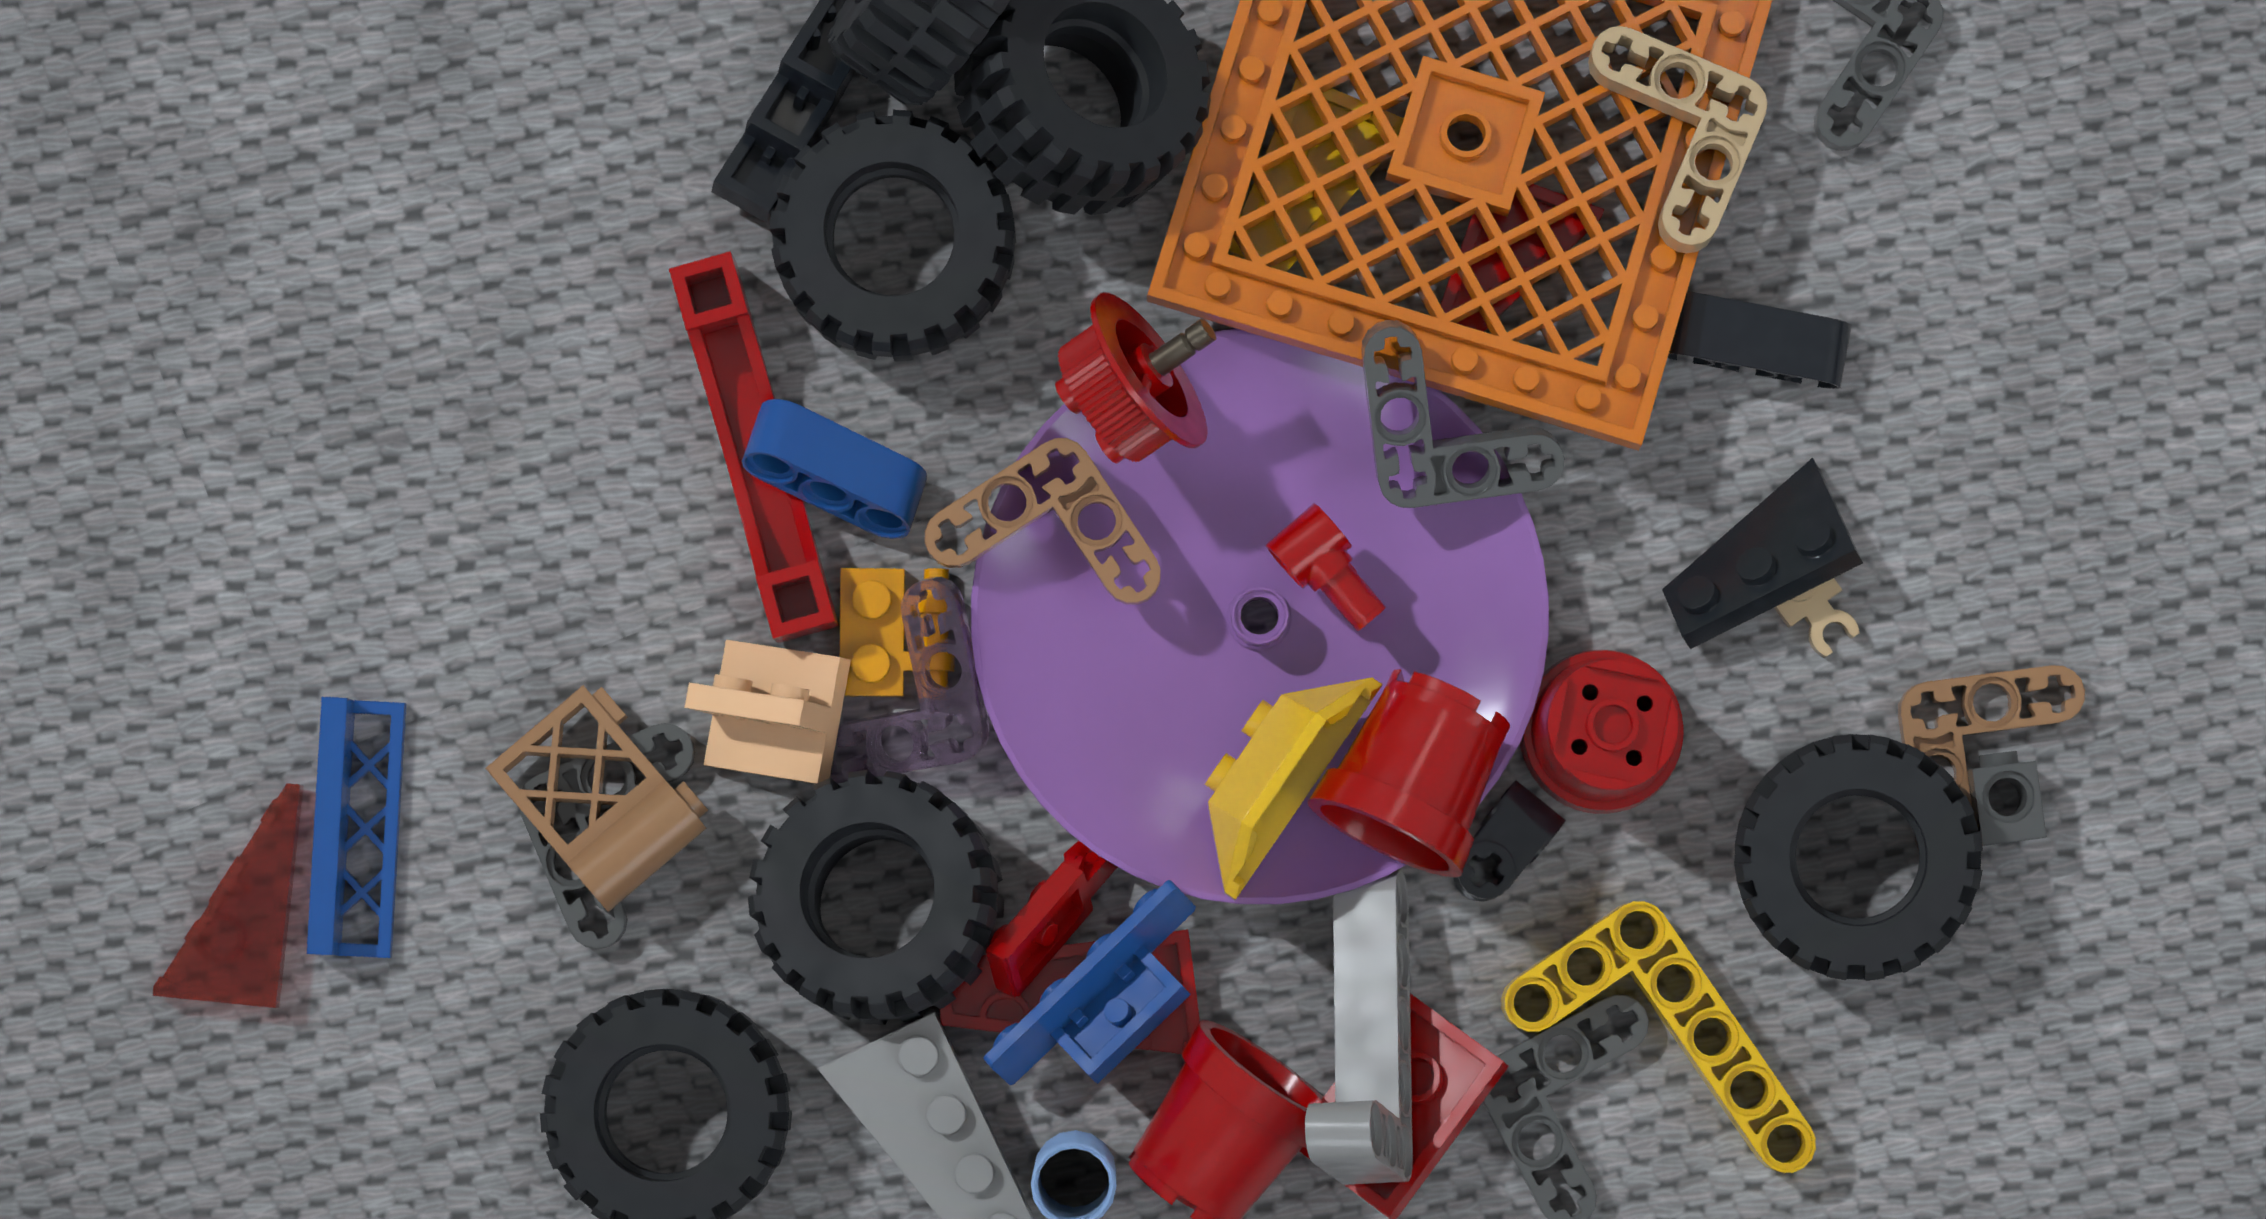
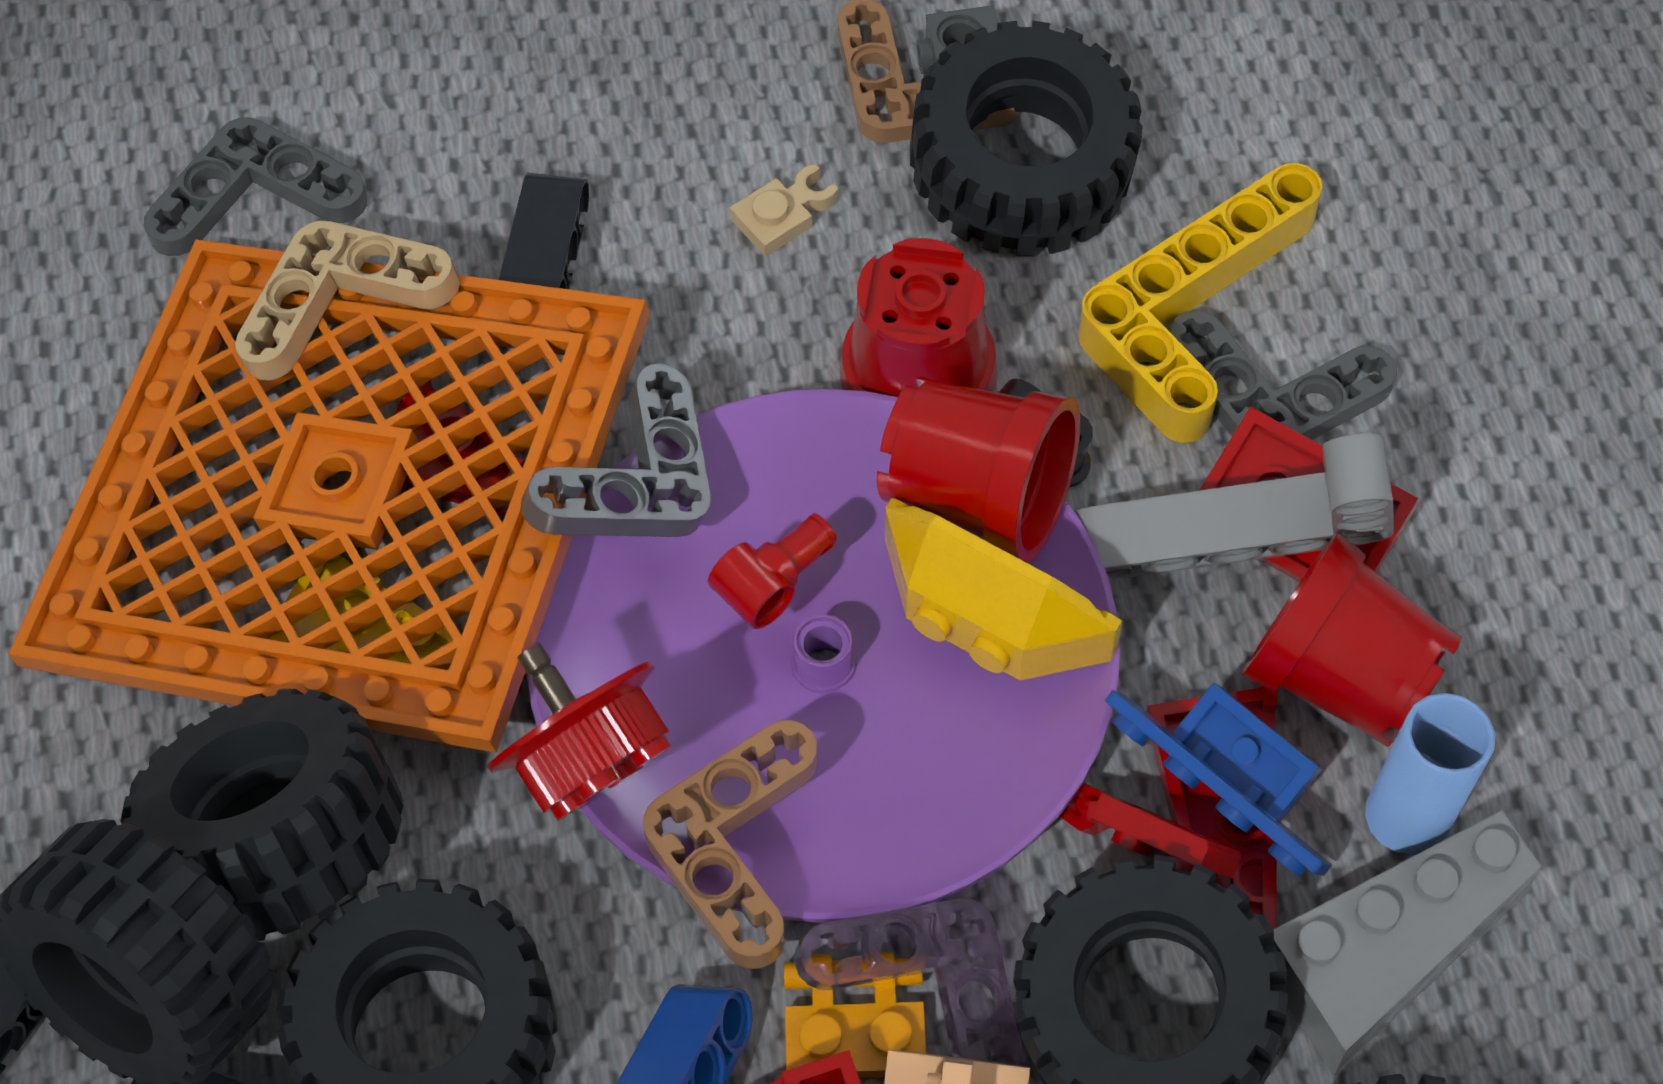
camera: 95 degrees left, 25 degrees down
black wing [1662,458,1863,649] -> none

